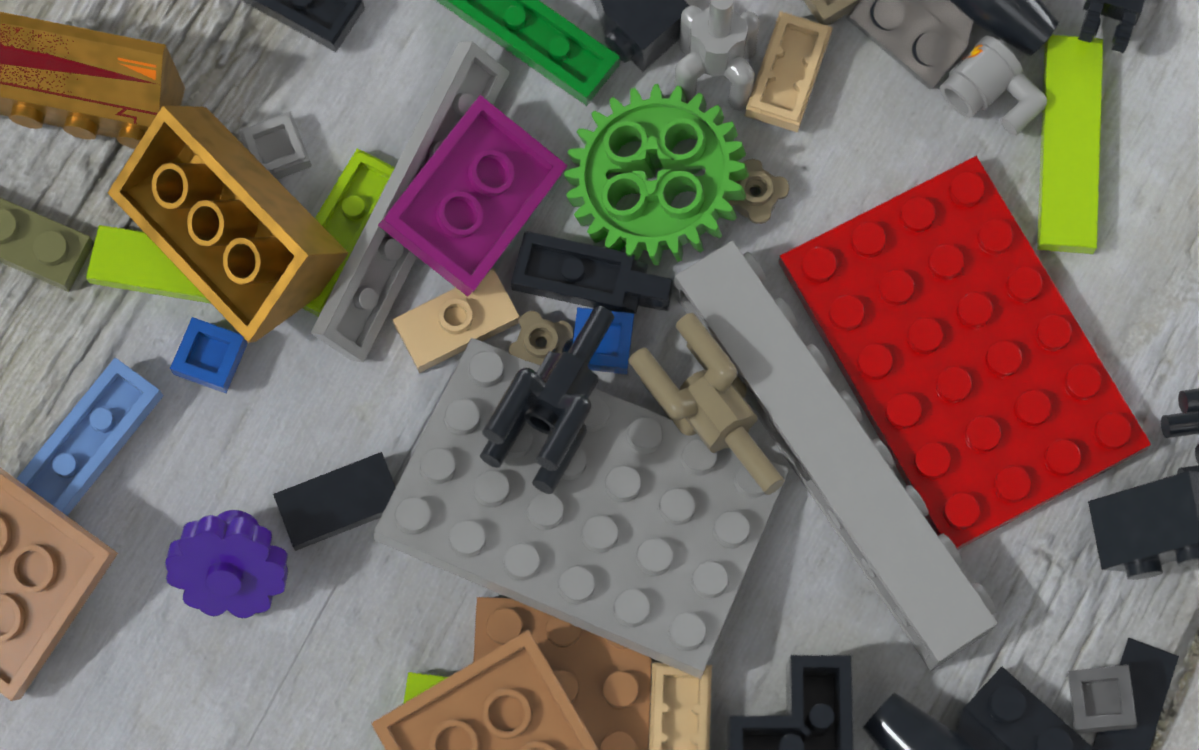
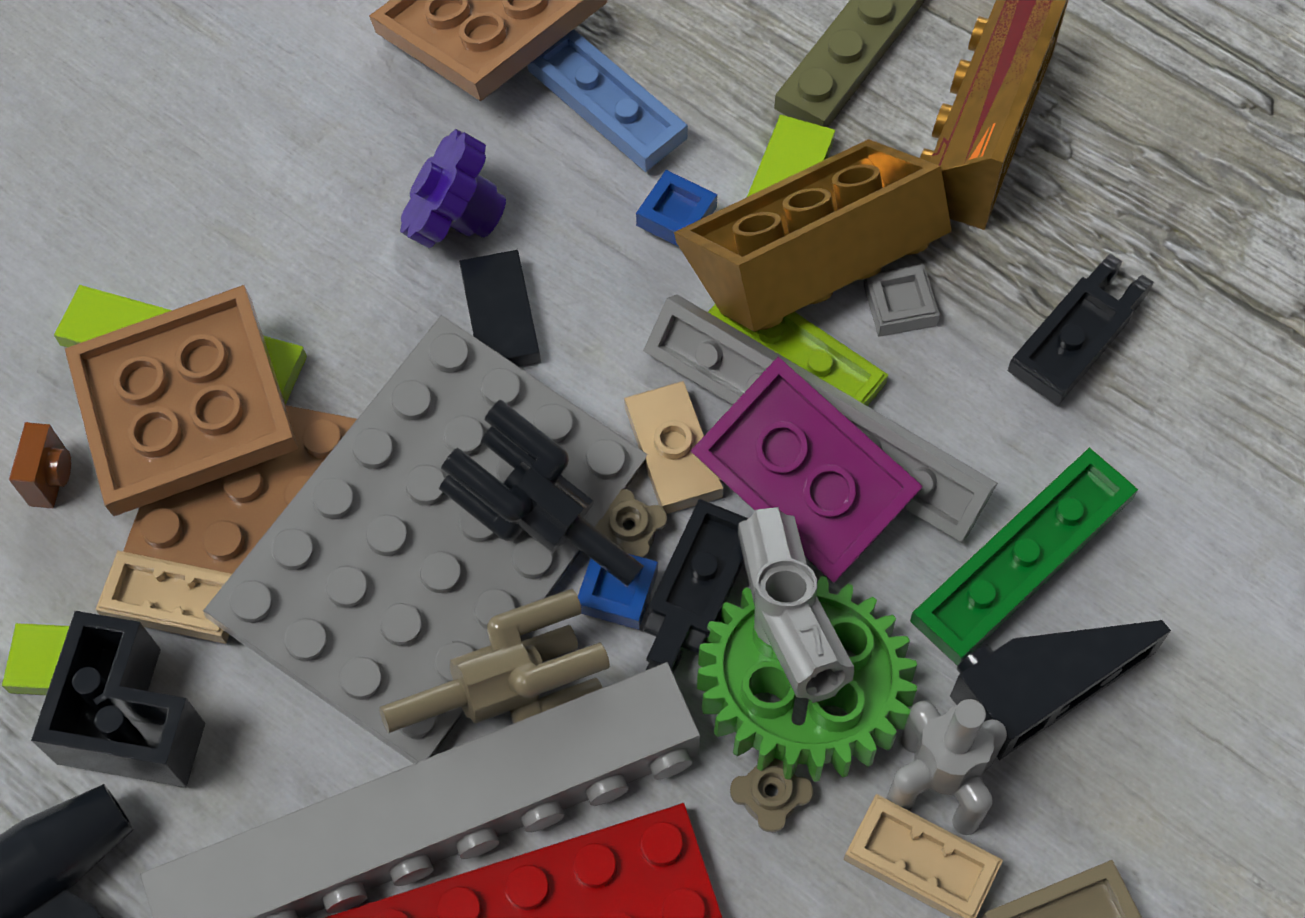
camera: 100 degrees right, 10 degrees down
none -> light grey piece [738,507,854,703]

